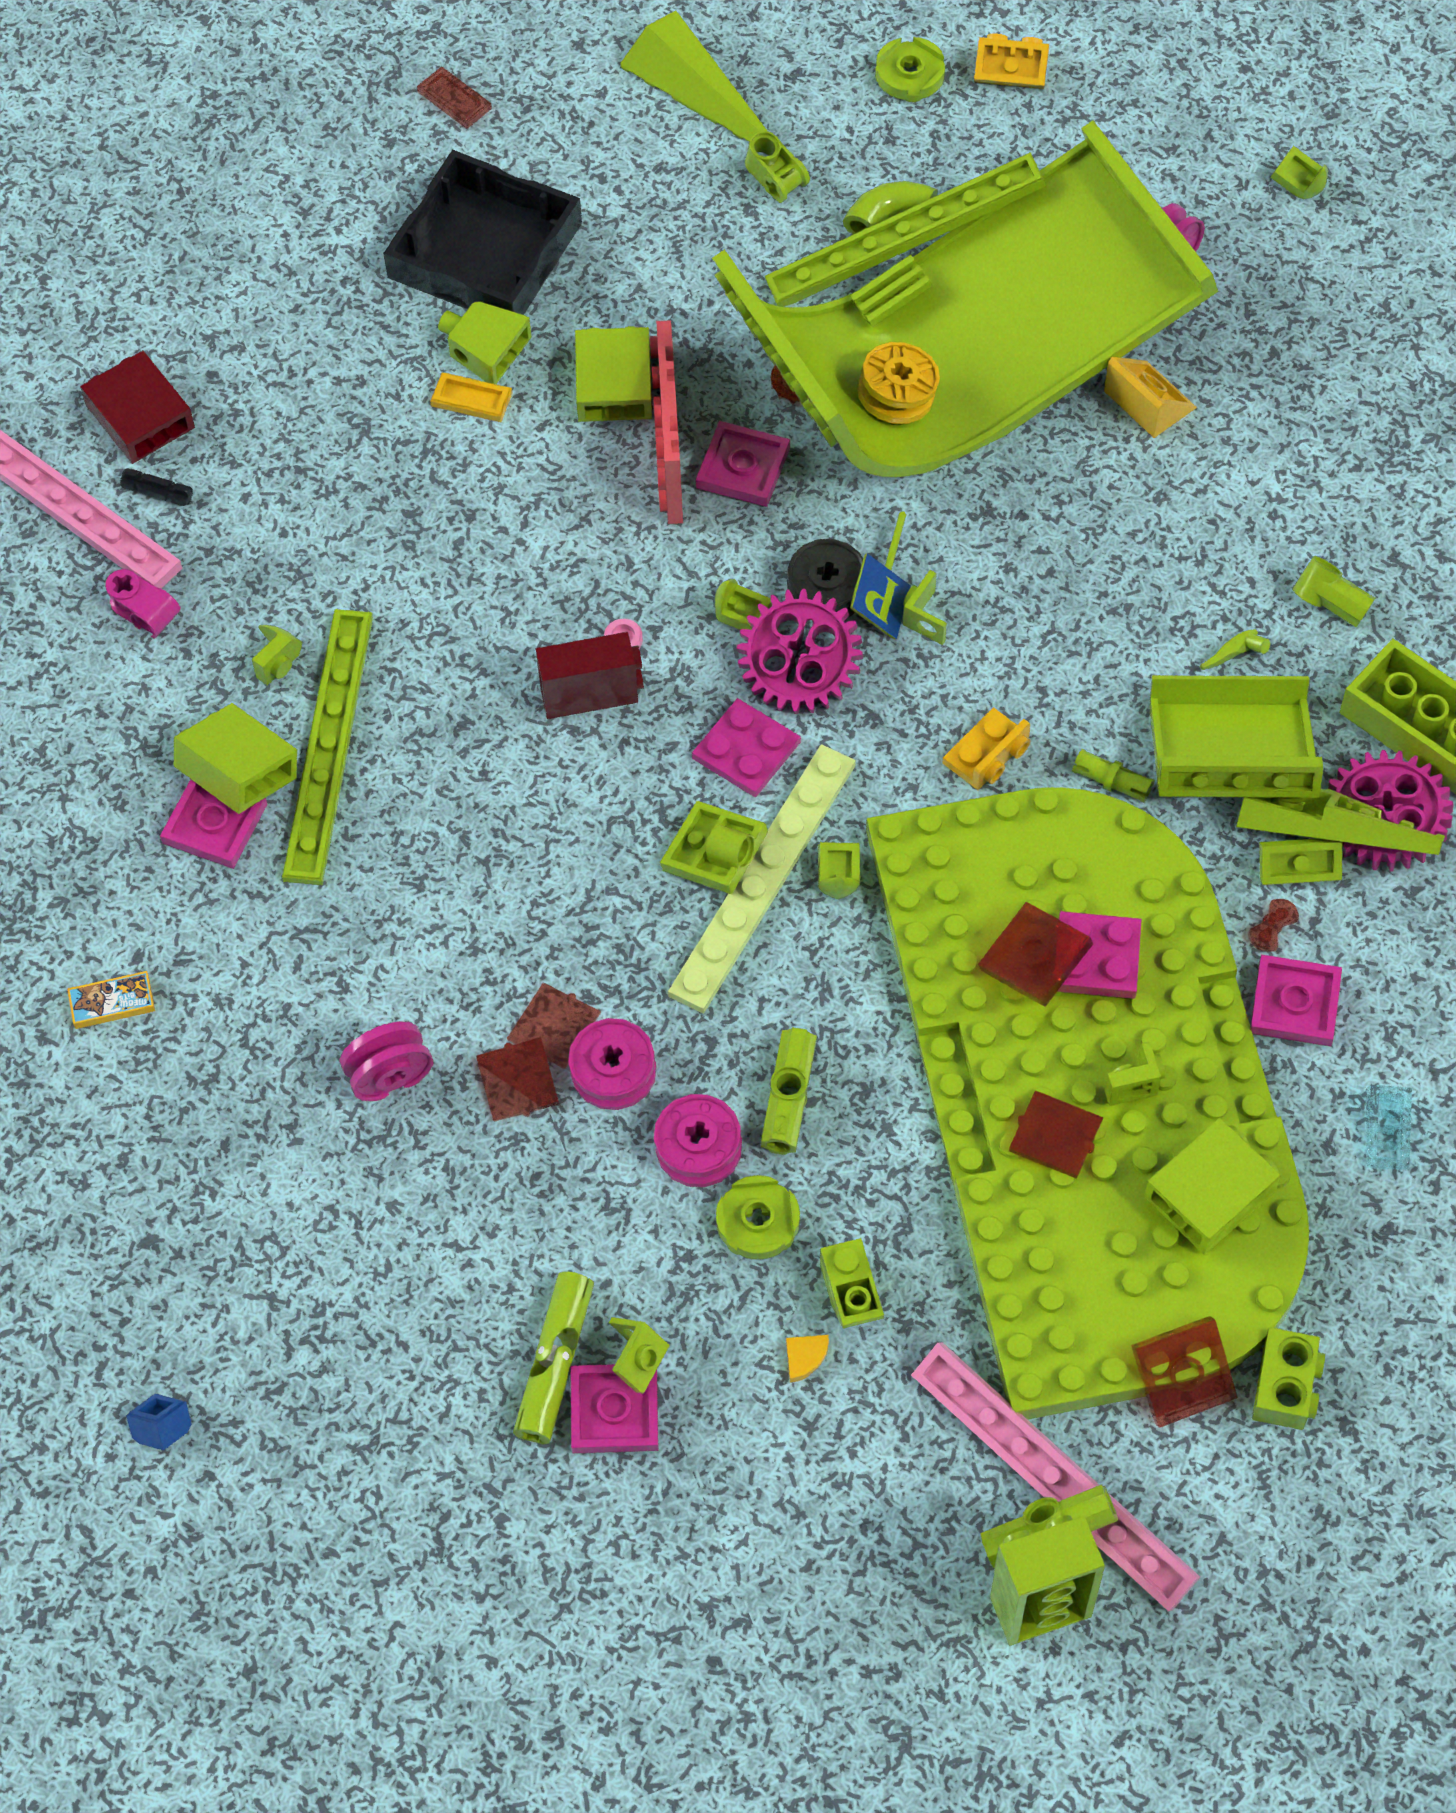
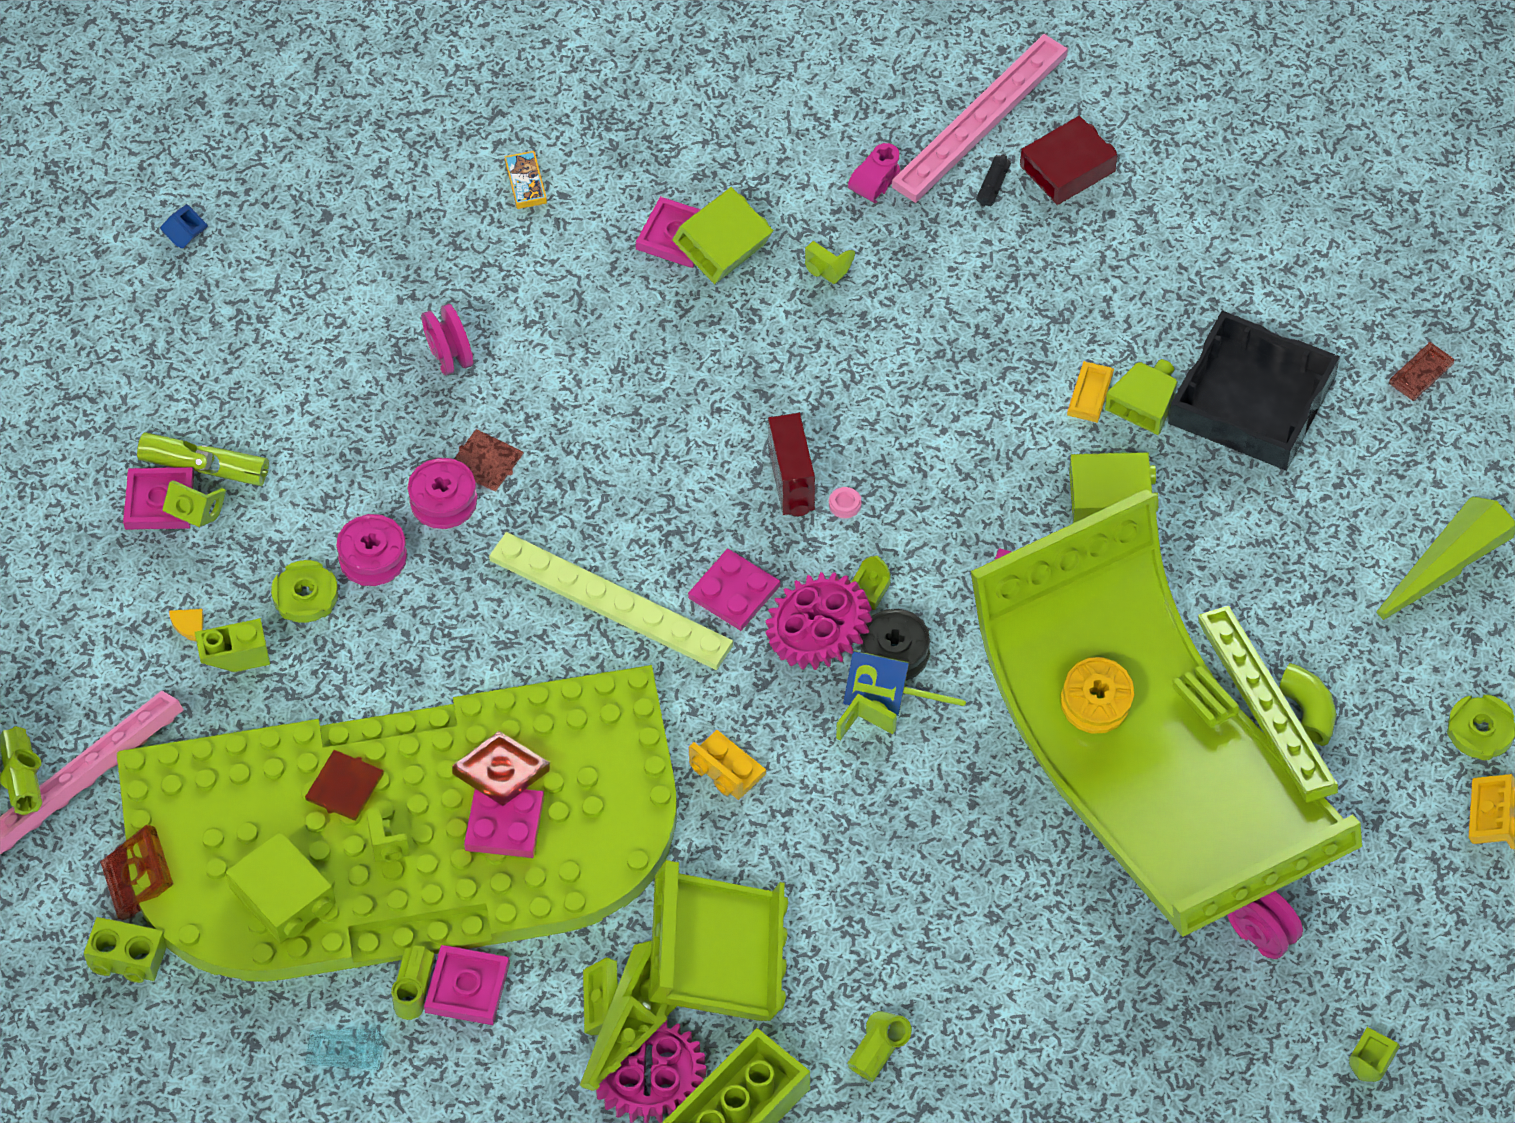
camera: 90 degrees right, 5 degrees down
lime tile [282,609,373,885] -> none
clear red piece [476,1037,559,1122] -> none
coral wing [650,320,683,524] -> none
lime plate [660,801,768,895] -> none
lime piece [744,131,810,203] -> none
lime piece [761,1027,817,1155] -> none
lime plate [818,842,860,900] -> none
lime pin [1072,749,1155,803] -> none
yellow slope [1104,357,1197,438] -> none
lime bar [1200,629,1270,670] -> none
clear red piece [1248,899,1299,952] -> none
none -> lime piece [391,945,435,1020]

